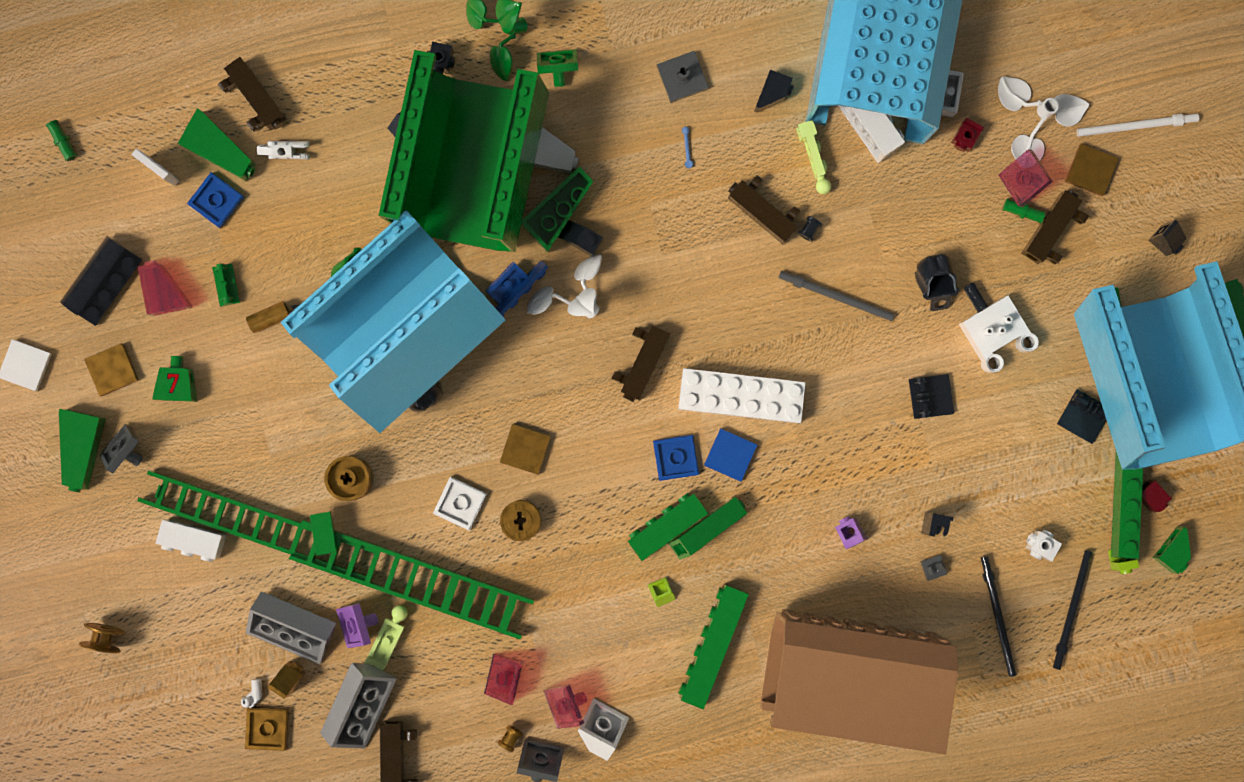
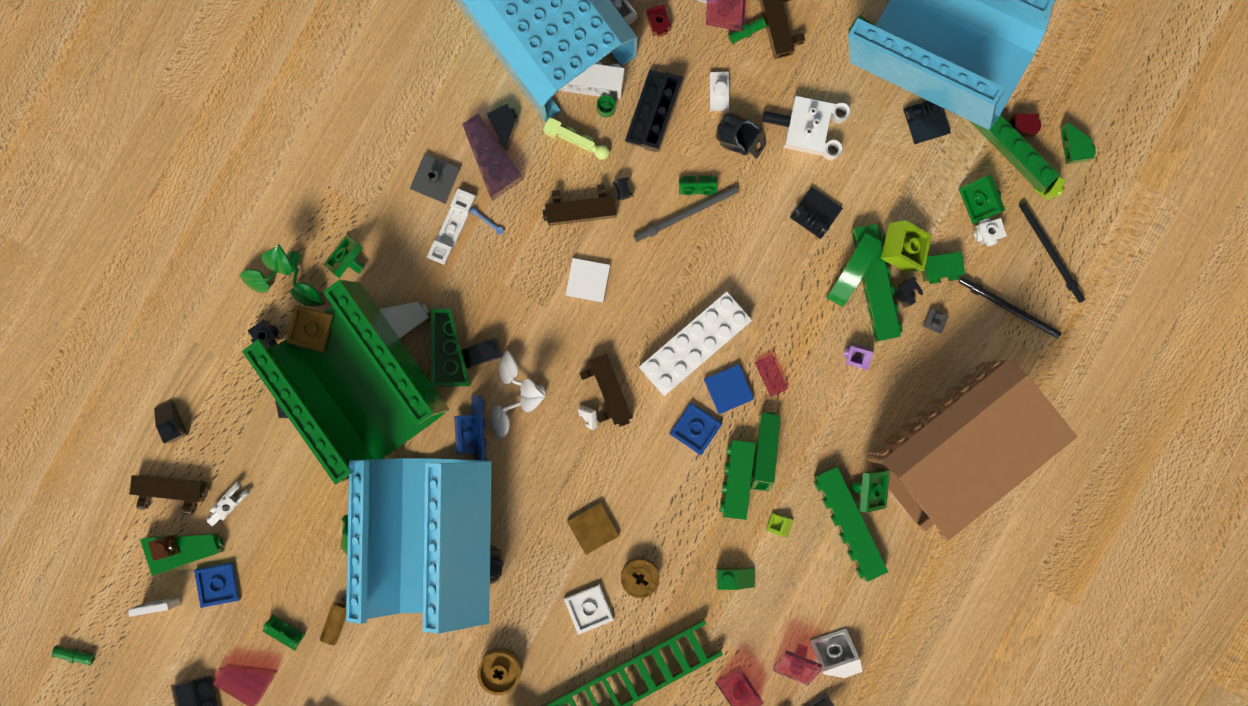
camera: 45 degrees left, 0 degrees up
none -> reddish brown brick [148,535,179,561]
none -> black slope [154,400,188,444]
none -> pearl gold tile [286,305,334,352]
none -> white slope [427,189,476,265]
none -> clear purple wedge [462,113,524,201]
none -> white tile [566,258,610,303]
none -> white tile [578,405,597,430]
none -> green wheel [597,95,616,118]
none -> black brick [625,70,684,152]
none -> green hinge [679,175,718,196]
none -> white tile [709,72,729,111]
none -> green slope [716,567,755,590]
none -> clear pink tile [754,355,788,397]
none -> green slope [826,232,882,307]
none -> green brick [851,224,903,342]
none -> green tile [852,469,890,513]
none -> lime brick [881,220,932,273]
none -> green piece [921,251,965,284]
none -> green tile [959,175,1005,224]

